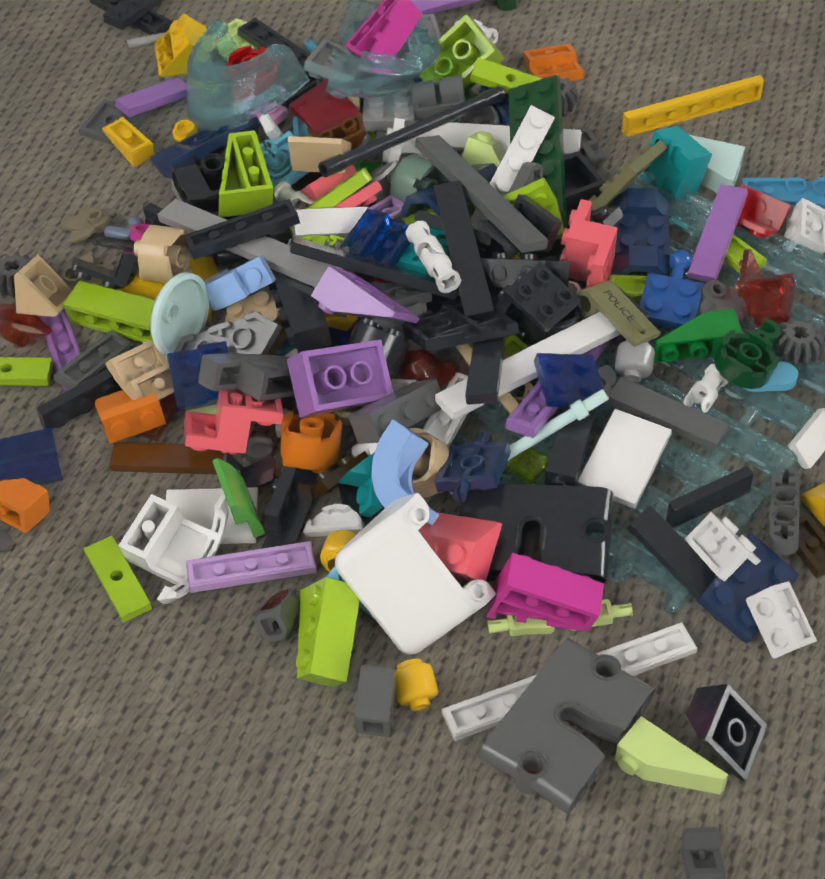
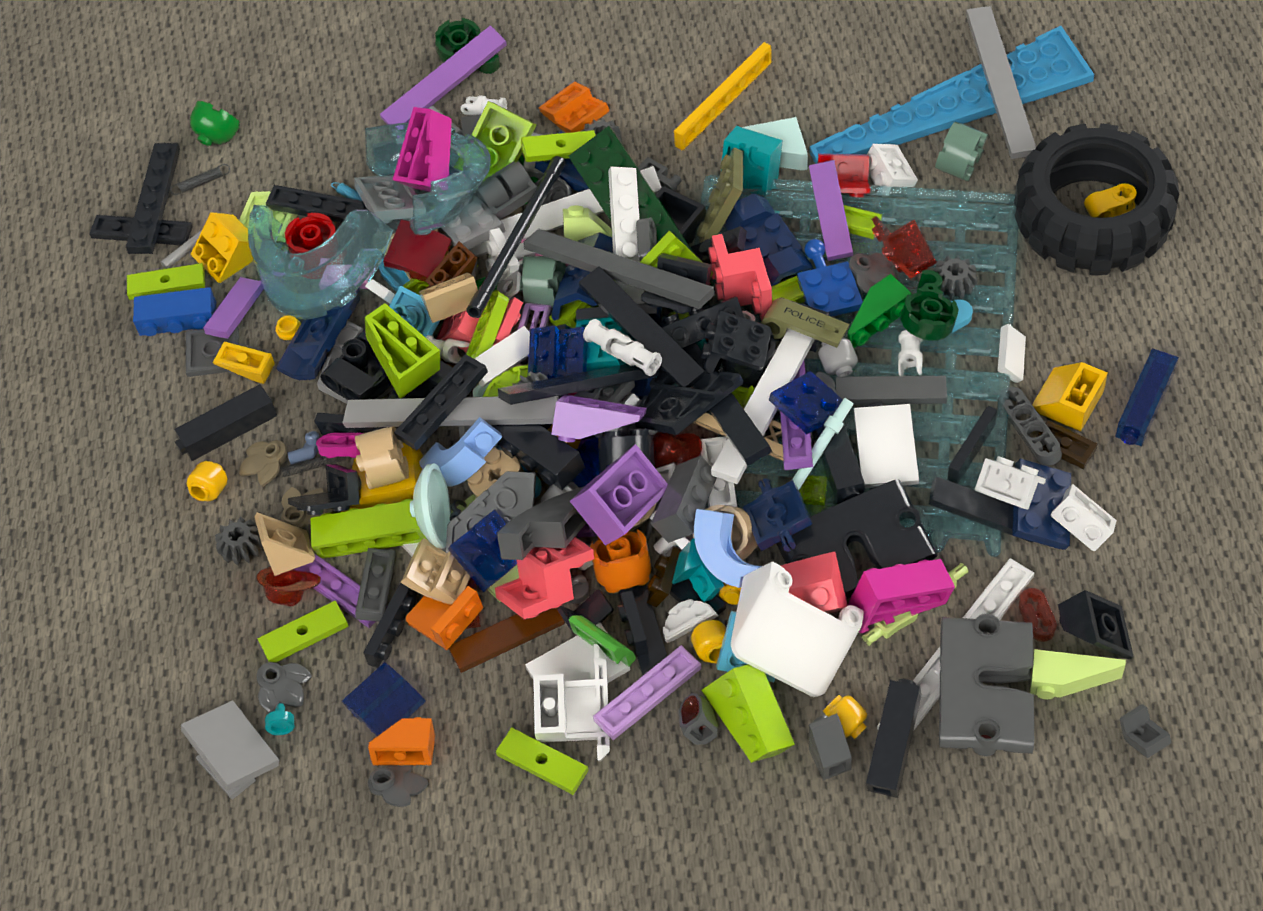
camera: 25 degrees left, 5 degrees up
none -> lime tile [127,263,205,300]
none -> blue brick [133,287,216,336]
none -> black brick [174,384,277,461]
none -> yellow head [186,461,228,501]
none -> black brick [866,679,922,798]
none -> clear red beam [1019,588,1057,642]

